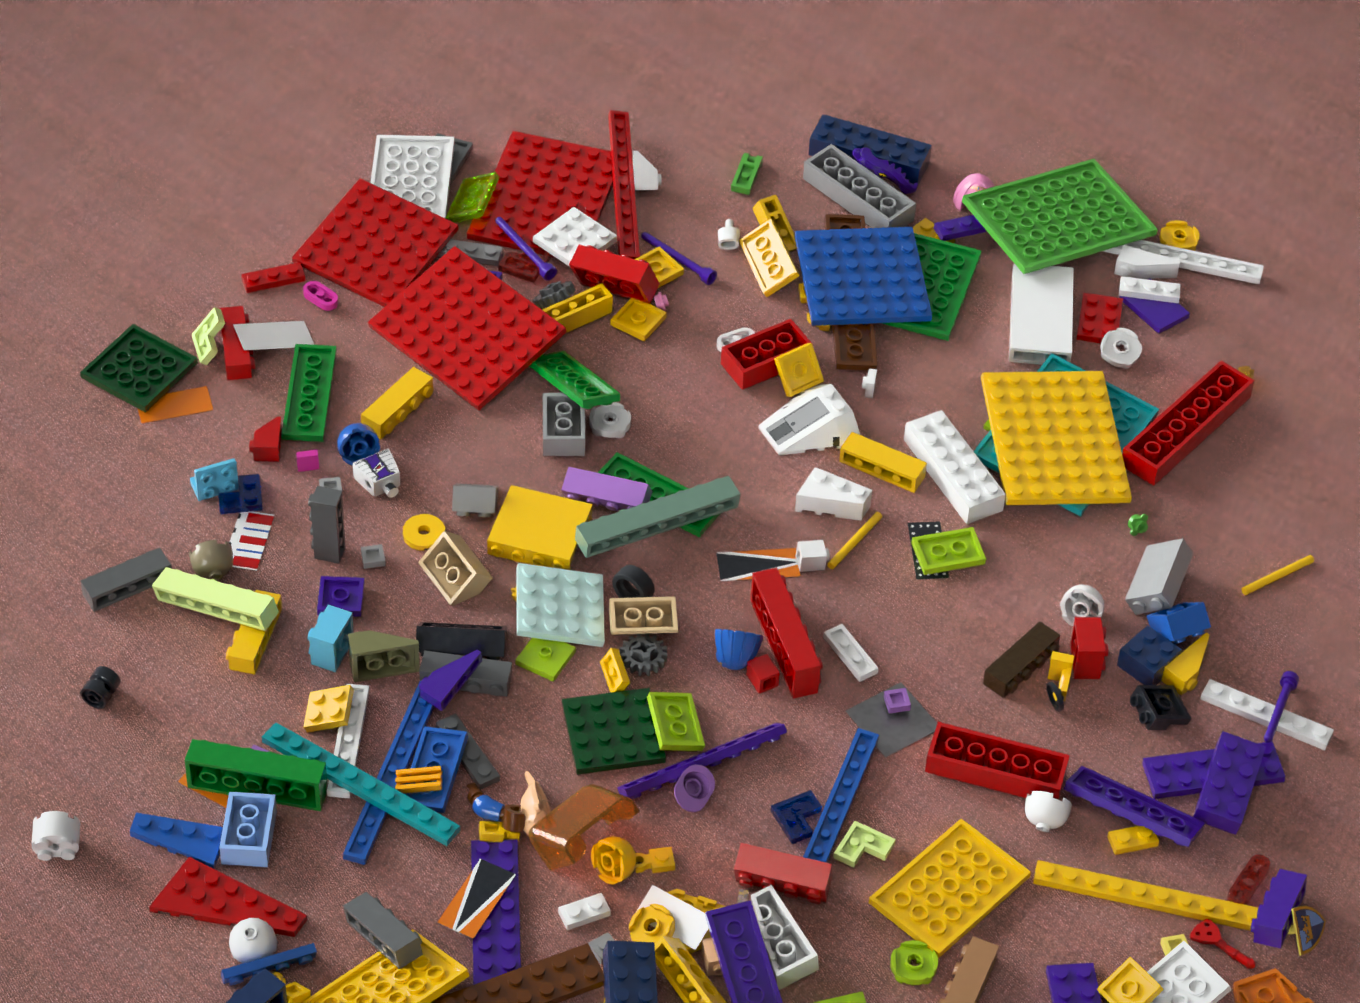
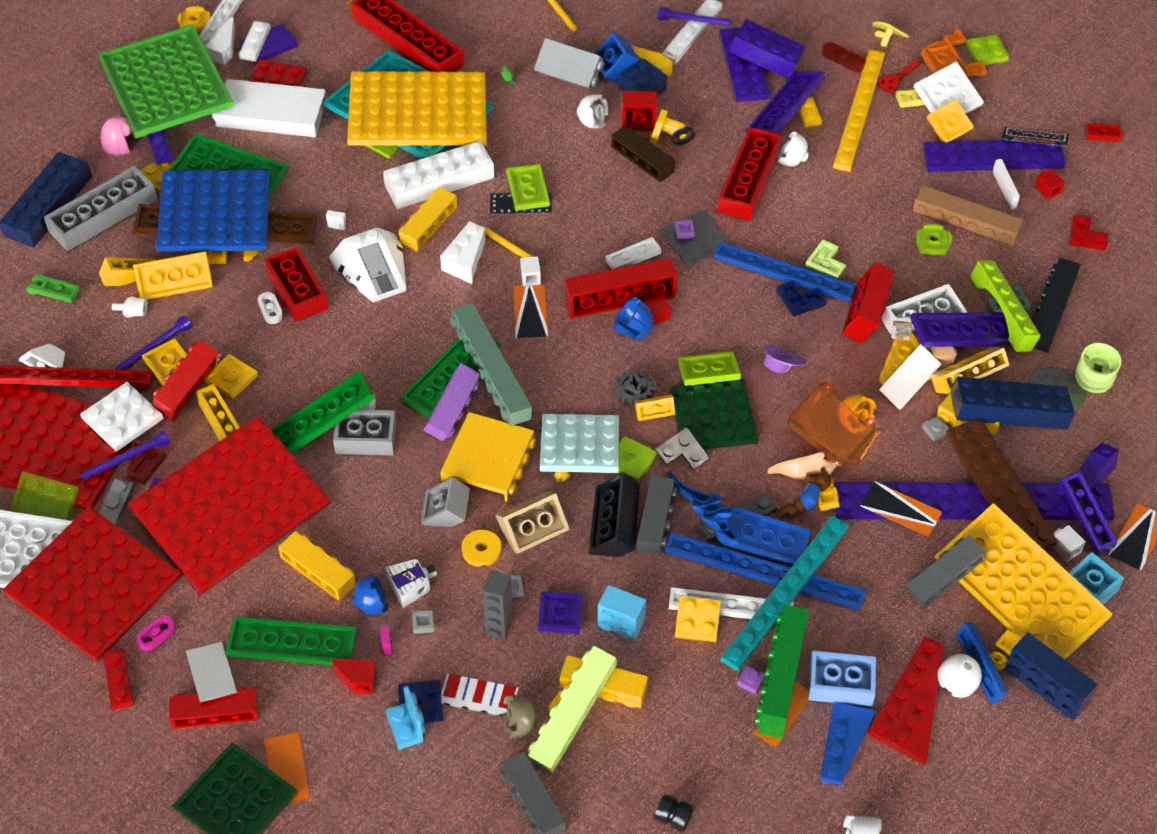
camera: 85 degrees left, 5 degrees up
yellowish green plate [191,307,225,365] -> none
olive slope [348,630,420,682] -> none
light orange tile [395,766,443,794] -> none
dark purple slope [419,650,482,711] -> none
dark grey gear [533,281,576,309] -> none
white plate [558,893,611,931] -> none
tan slope [609,597,678,635] -> none
black tyre [612,565,655,598] -> none
dark purple plate [617,723,787,799] -> none
yellow tile [629,904,675,944] -> none
yellow plate [635,847,675,873] -> none
yellow plate [774,343,824,397] -> none
dark purple animal [852,147,918,195] -> none
yellow plate [868,818,1031,959] -> none
white plate [1100,328,1142,369] -> none
black plate [1130,685,1192,730] -> none
dark purple brick [1251,869,1307,949] -> none
none -> plate [655,427,709,470]
none -> blue animal [667,471,739,546]

